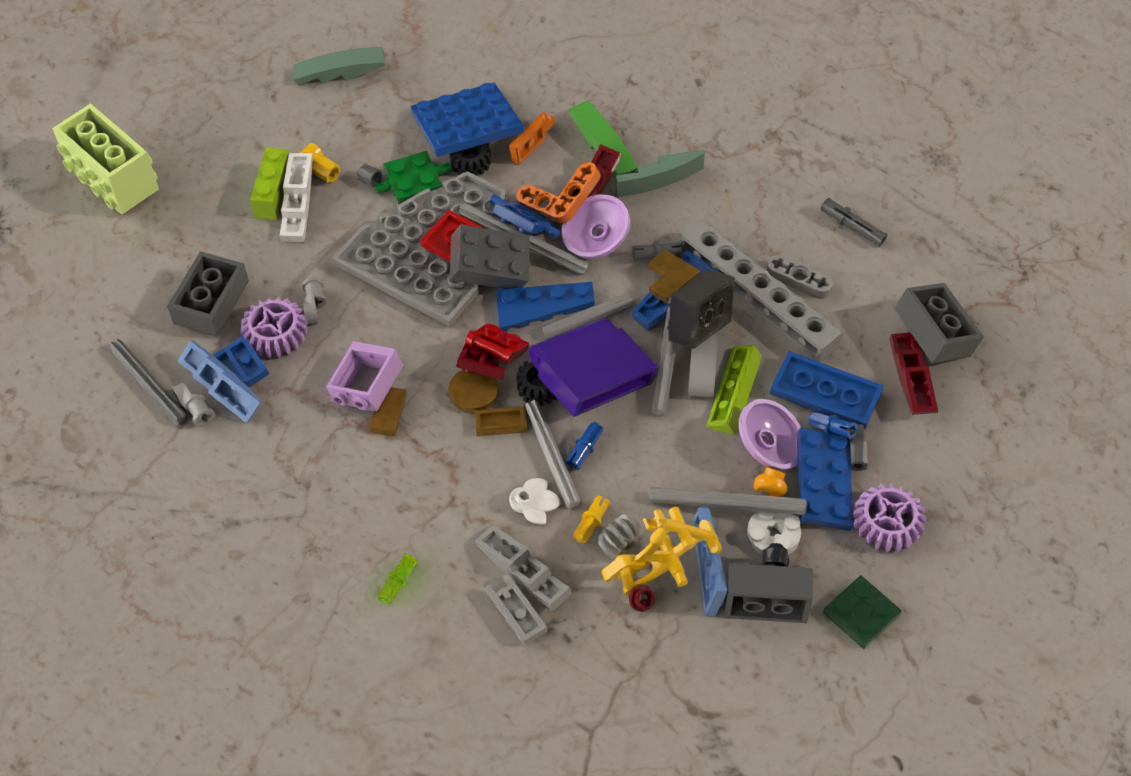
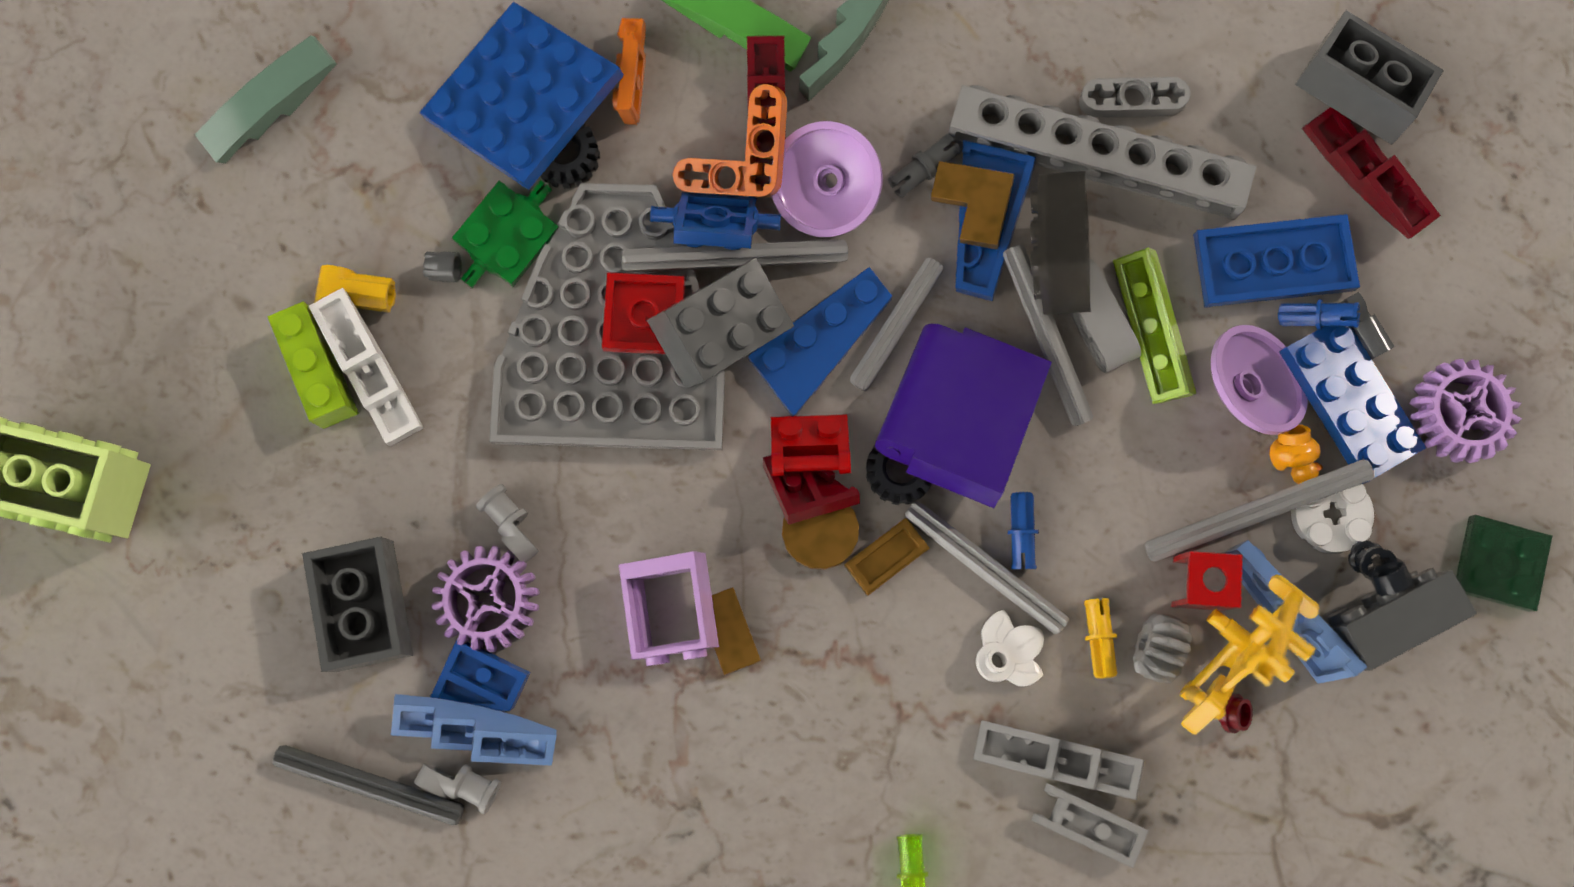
camera: 30 degrees left, 25 degrees up
none -> red piece [1171,551,1243,611]

